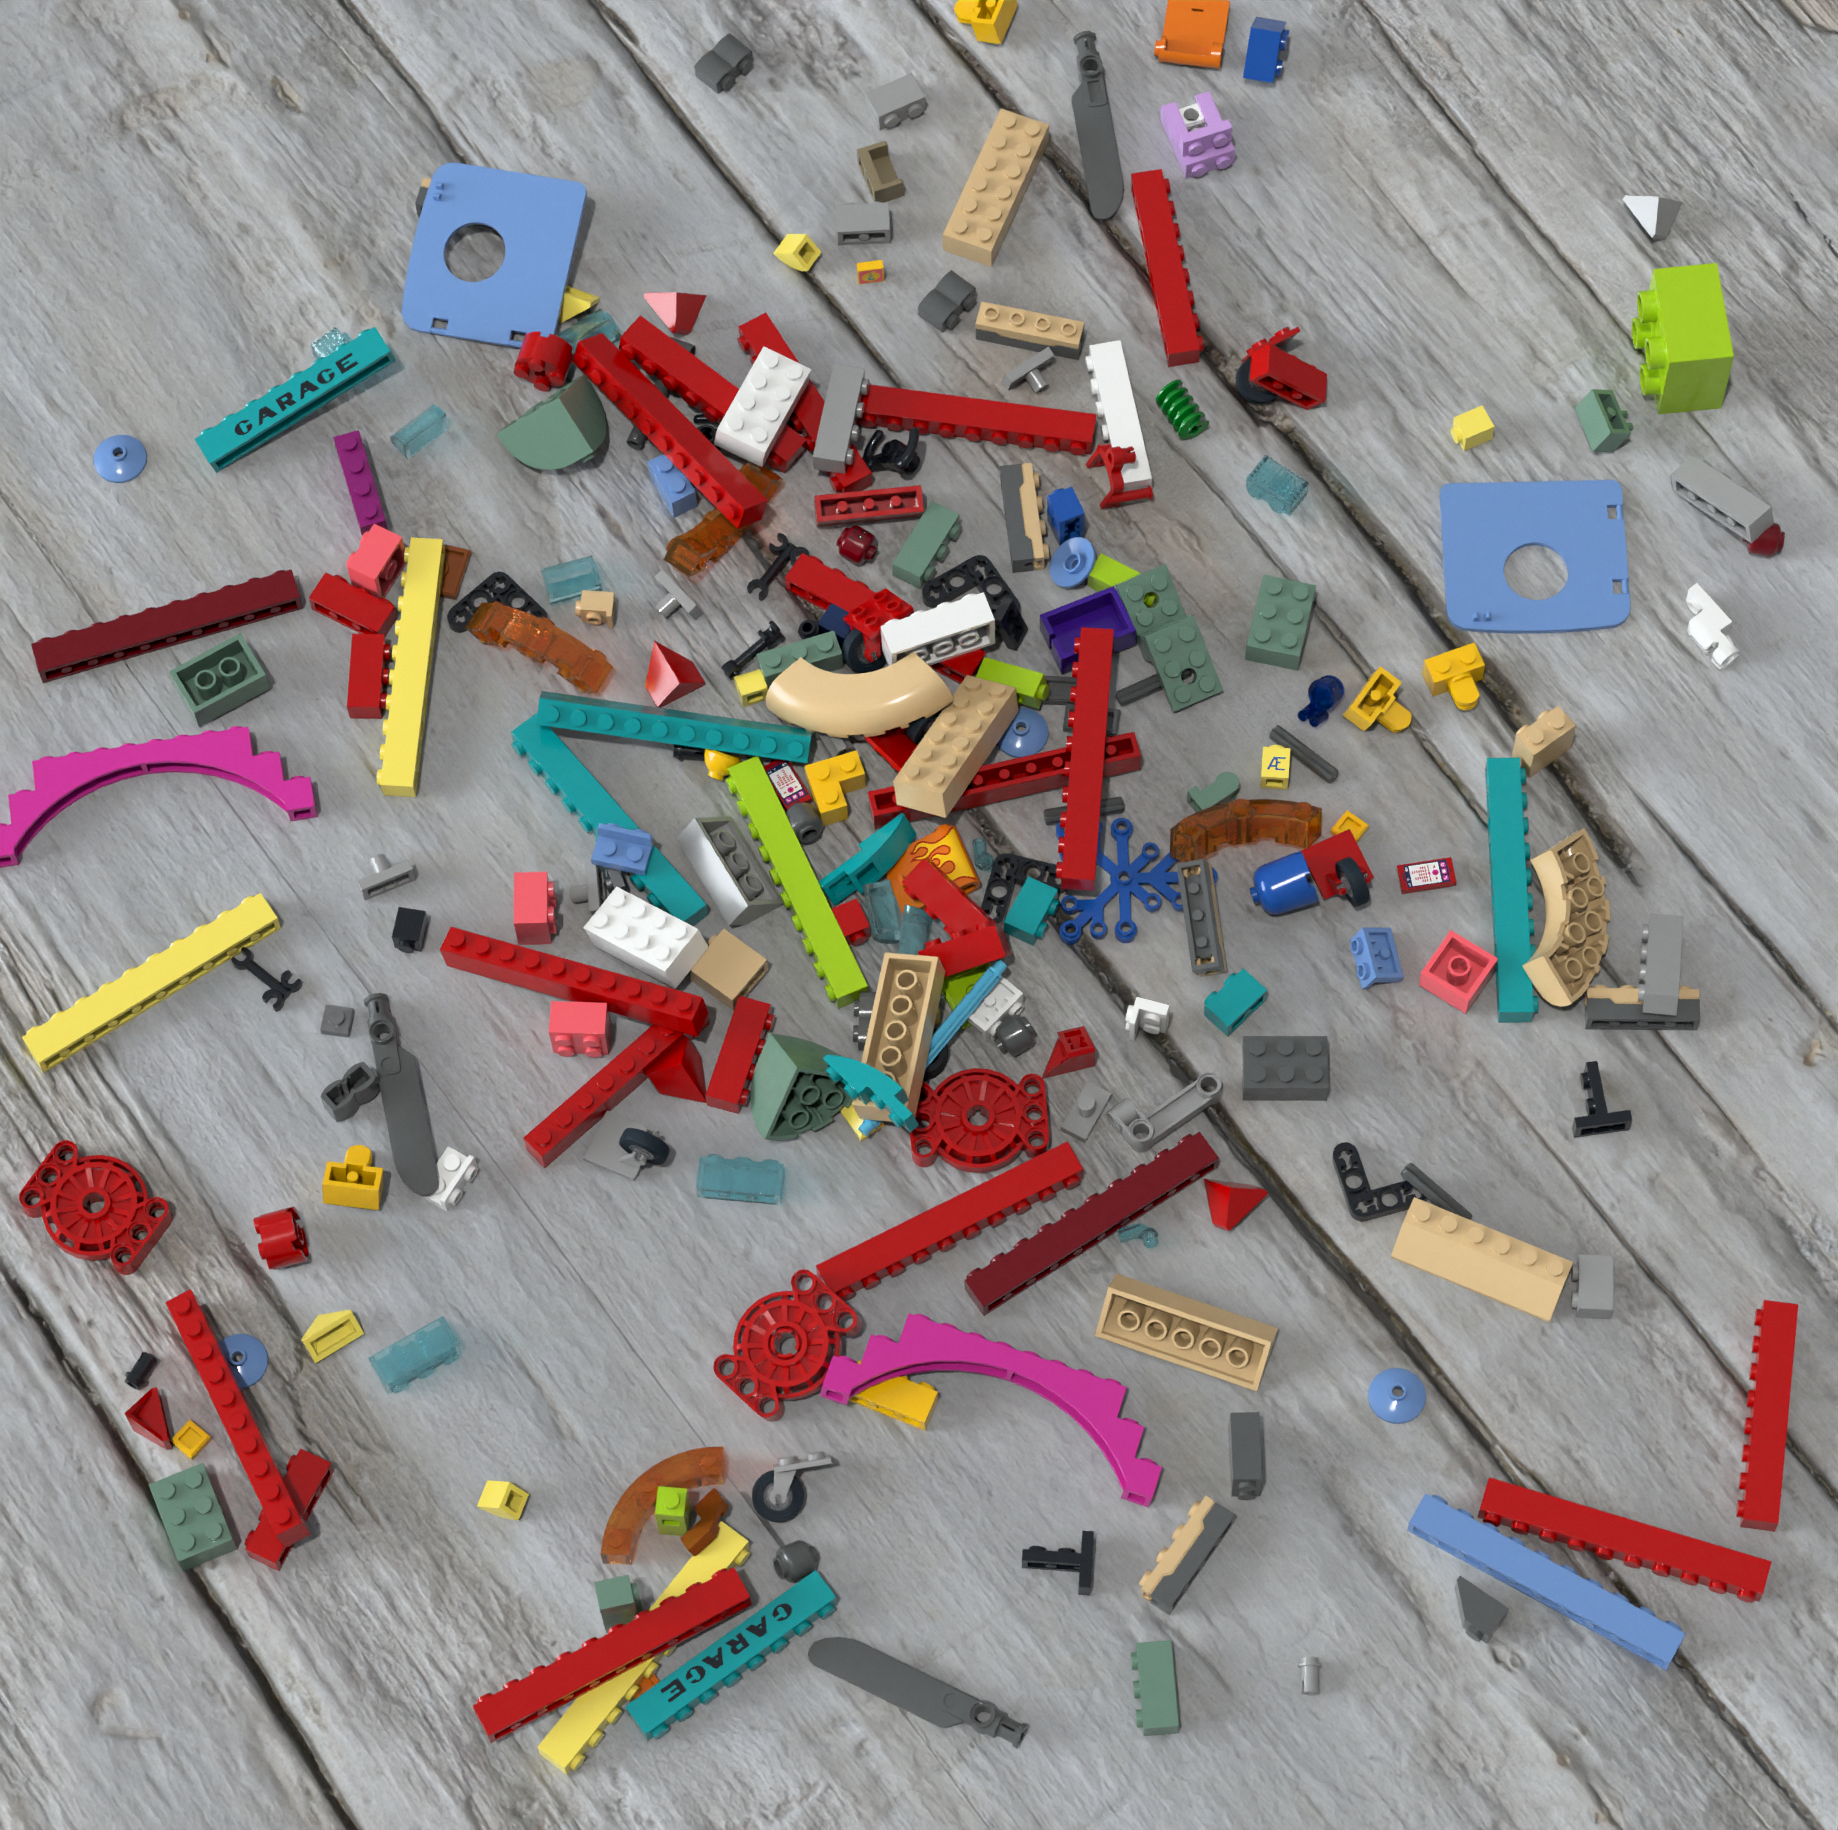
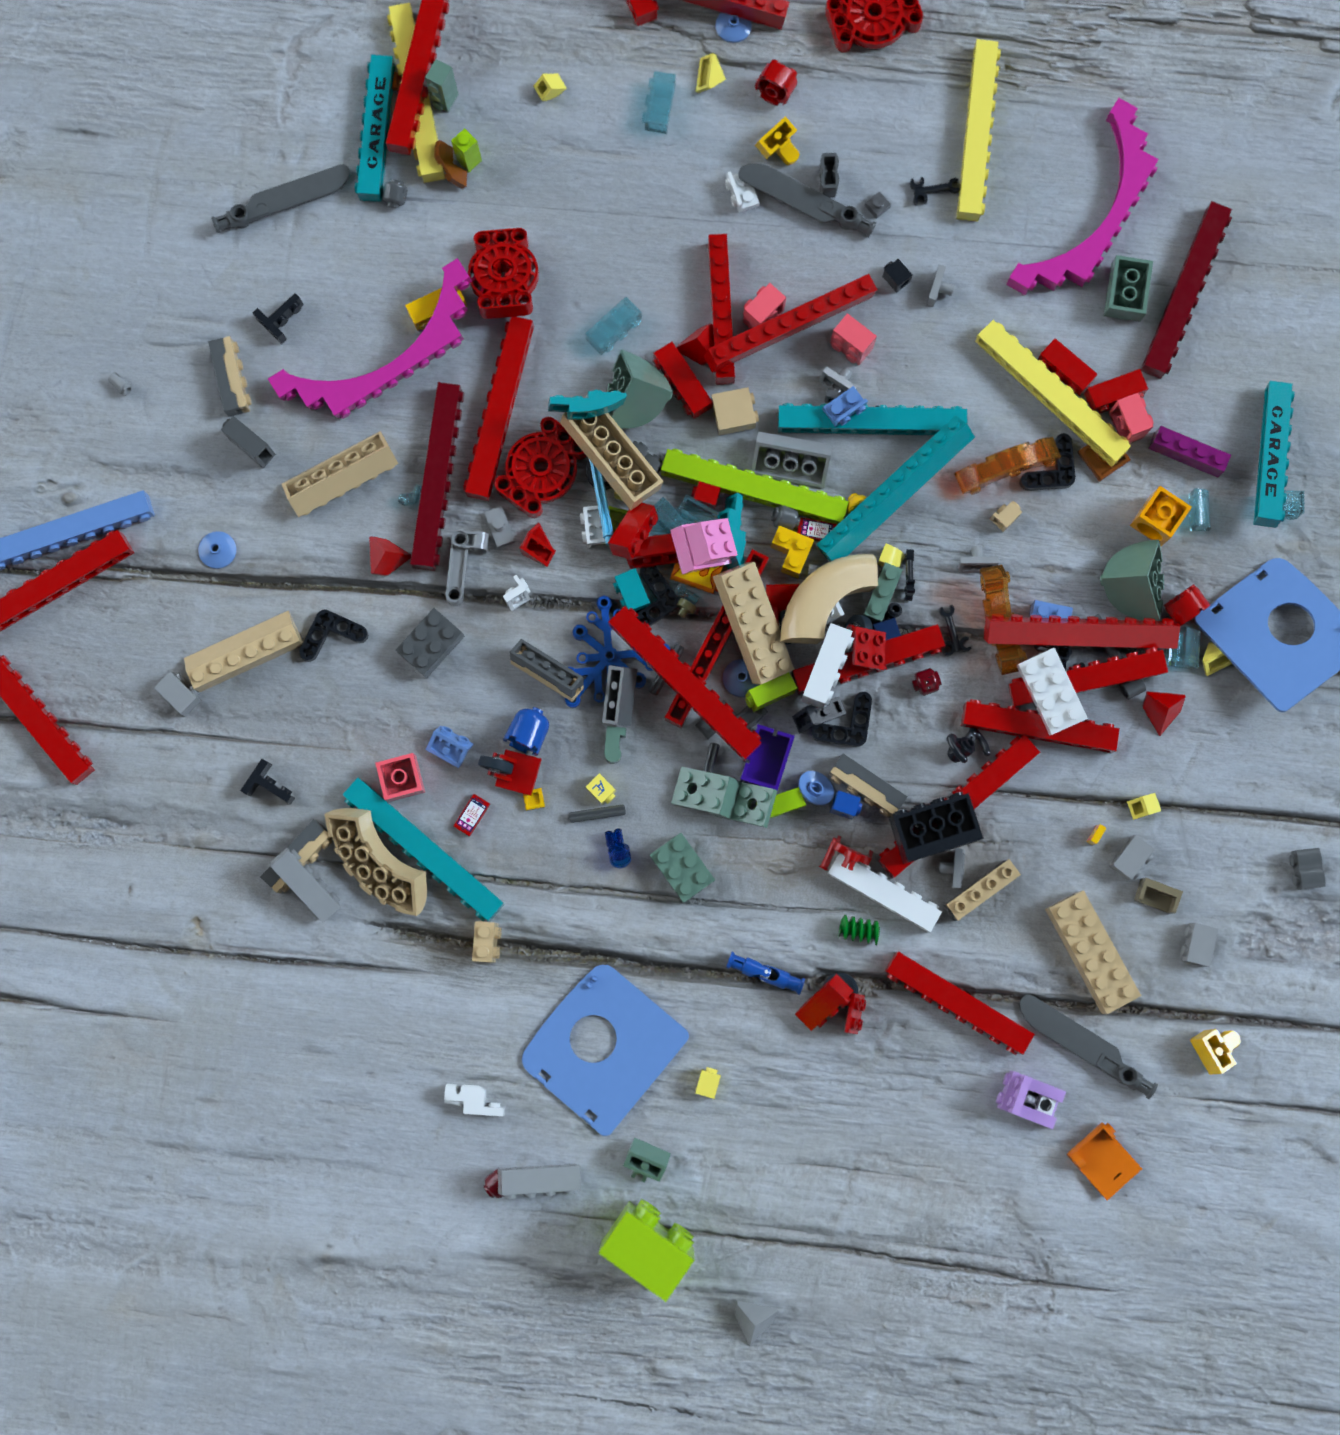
camera: 130 degrees right, 15 degrees up
medium blue dish [94,435,147,483] -> none
clear light blue brick [540,555,603,604] -> none
white brick [583,886,708,989] -> none
light grey plate [583,1110,670,1181] -> none
clear orange brick [600,1446,725,1565] -> none
red slope [645,641,706,708] -> none
plate [752,1451,832,1522] -> none
light grey brick [813,364,869,474] -> none
red brick [814,485,924,527] -> none
sand green brick [892,501,962,589] -> none
dark grey brick [918,270,977,333] -> none
dark grey head [994,1015,1037,1056] -> none
sand green brick [1131,1640,1179,1736] -> none
clear orange brick [1170,799,1322,862] -> none
teal brick [1204,968,1267,1037] -> none
blue brick [1243,17,1290,83] -> none
clear light blue brick [1246,455,1309,516] -> none
yellow brick [1342,666,1412,733] -> none
dark grey axle [1401,1163,1472,1220] -> none
yellow brick [1422,642,1485,711] -> none
dark grey slope [1455,1576,1509,1644] -> none
none -> dark grey brick [602,665,638,726]
none -> bright pink piece [670,518,738,574]
none -> olive tile [677,598,697,618]
none -> blue piece [726,952,805,995]
none -> black brick [889,791,984,864]
none -> light orange brick [1129,486,1192,546]

